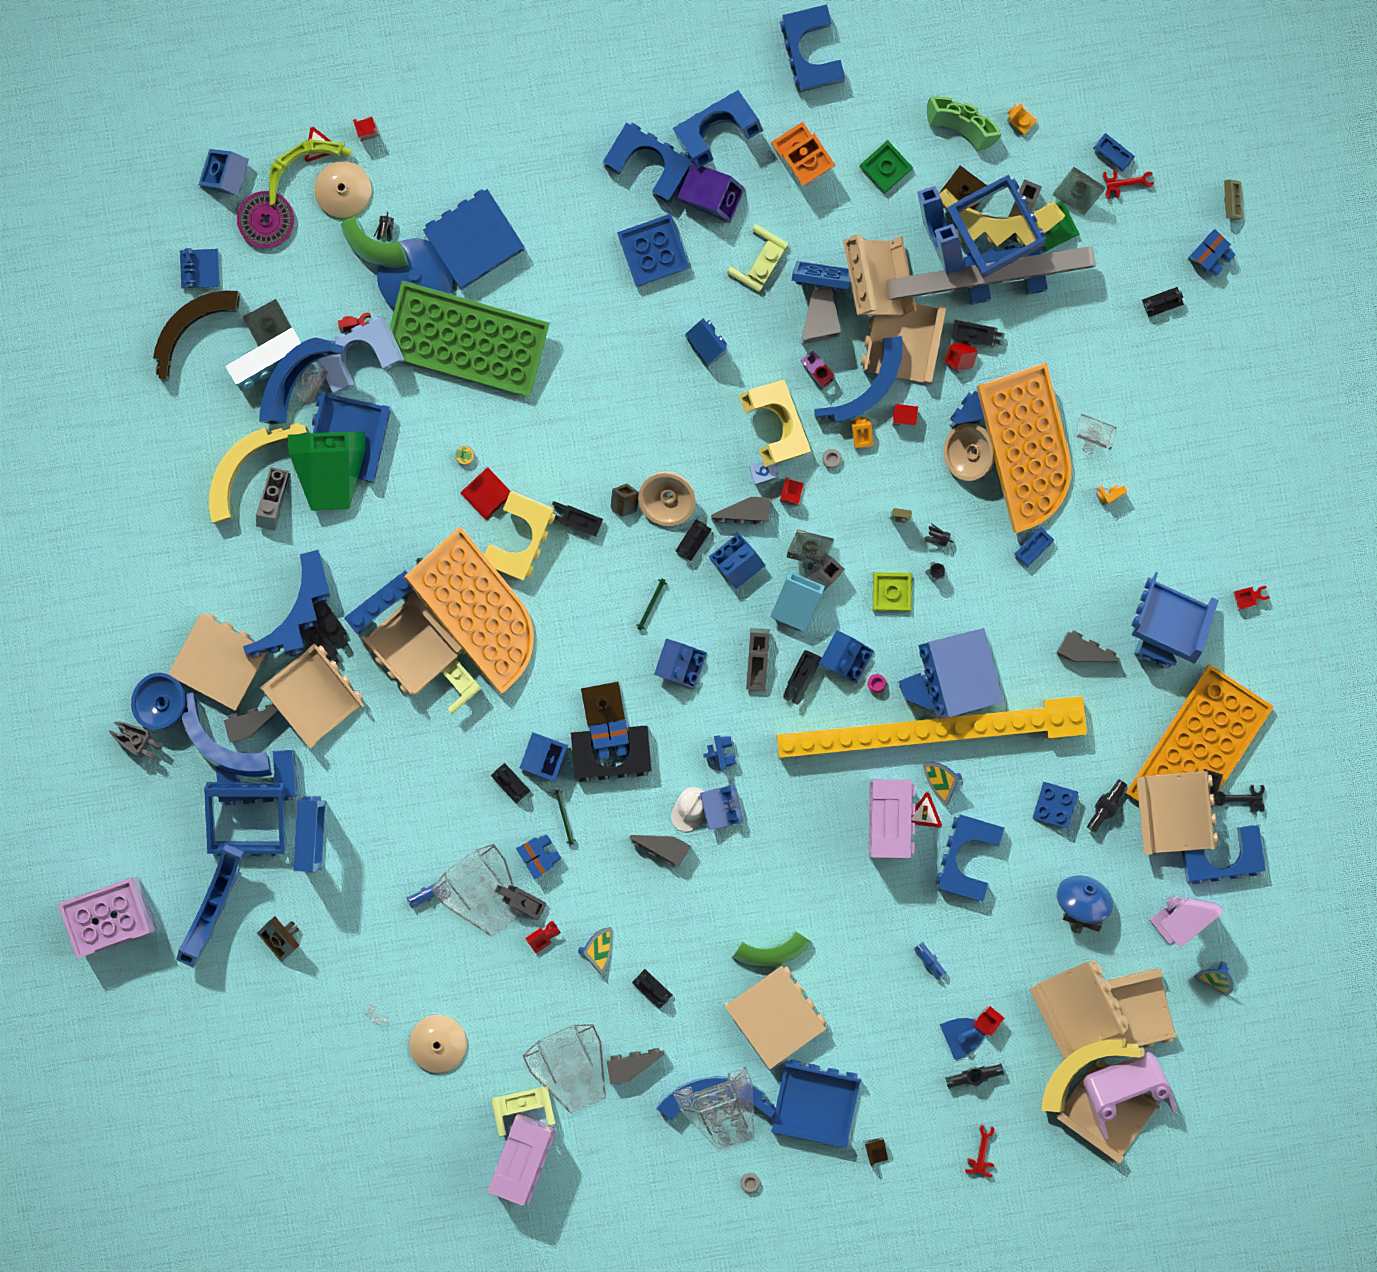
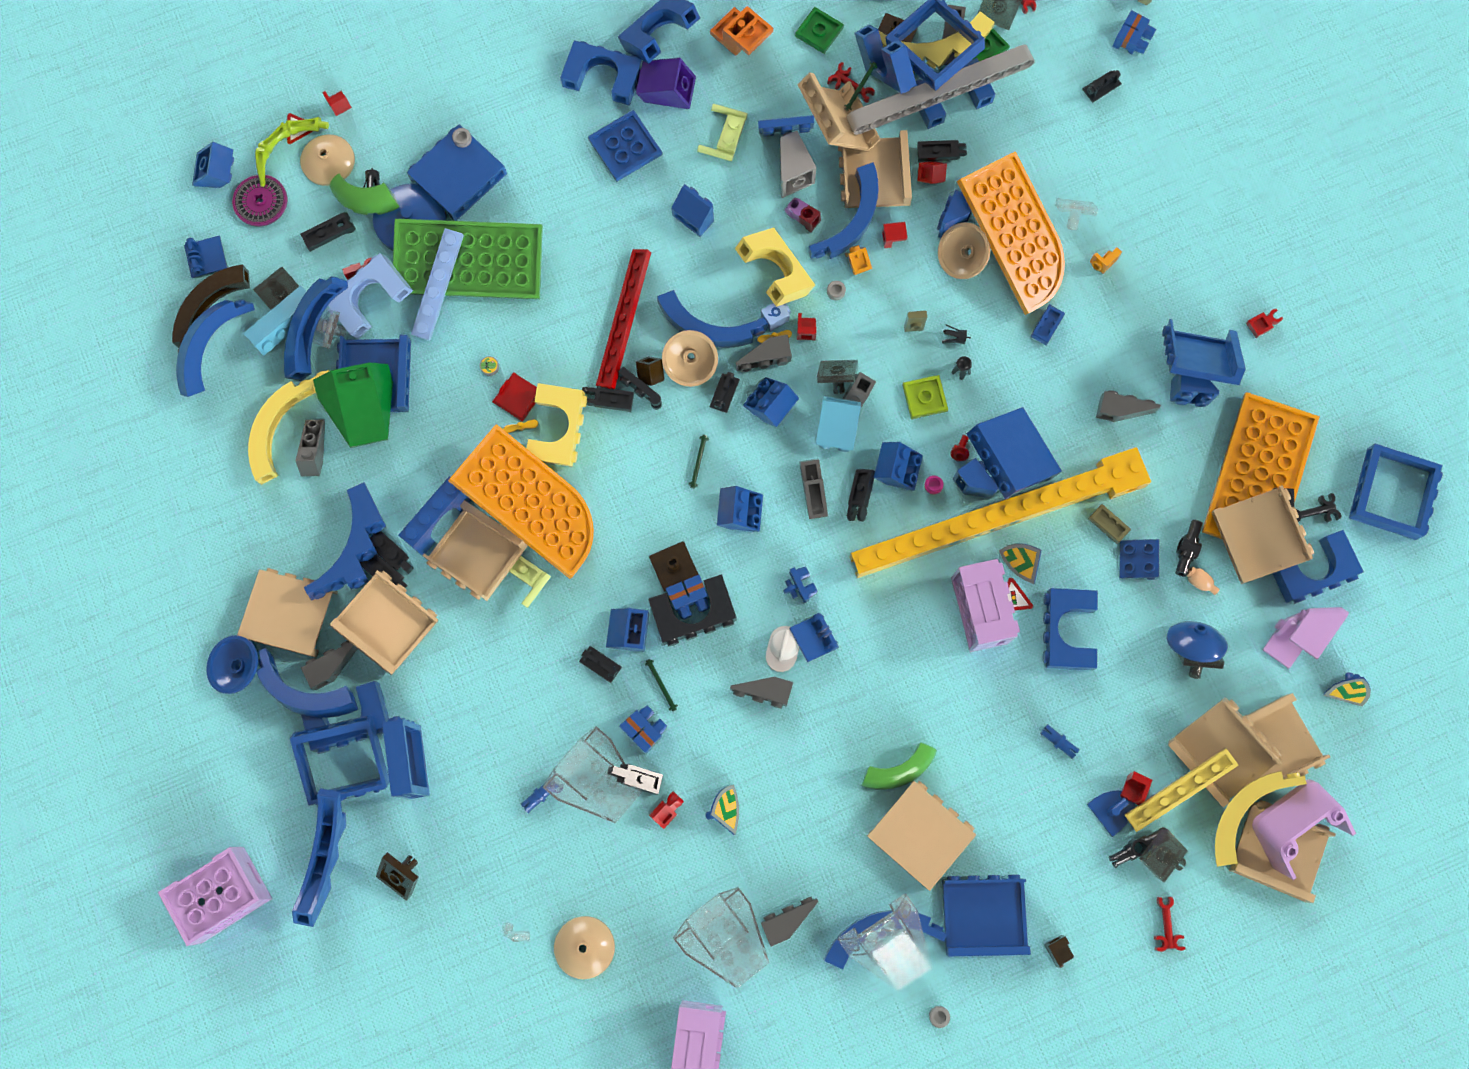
camera: 10 degrees left, 10 degrees down
dark grey hinge [109,722,163,760] -> none
yellowish green plate [491,1086,555,1137] -> none
black hinge [632,969,673,1009] -> none
none -> blue arch [176,300,255,397]
none -> black plate [300,212,356,252]
none -> light blue plate [411,228,464,341]
none -> light grey tile [452,128,472,148]
none -> yellow piece [503,419,539,433]
none -> red plate [596,249,652,389]
none -> black plate [618,367,662,410]
none -> blue arch [657,290,768,348]
none -> yellow piece [757,330,792,343]
none -> red bar [827,62,875,103]
none -> dark green axle [844,62,878,111]
none -> red plate [950,435,970,461]
none -> olive plate [1088,504,1131,544]
none -> light yellow tile [1124,748,1239,832]
none -> clear smoke tile [1139,827,1188,883]
none -> light nougat plant [1187,566,1220,595]
none -> blue window [1349,443,1443,540]

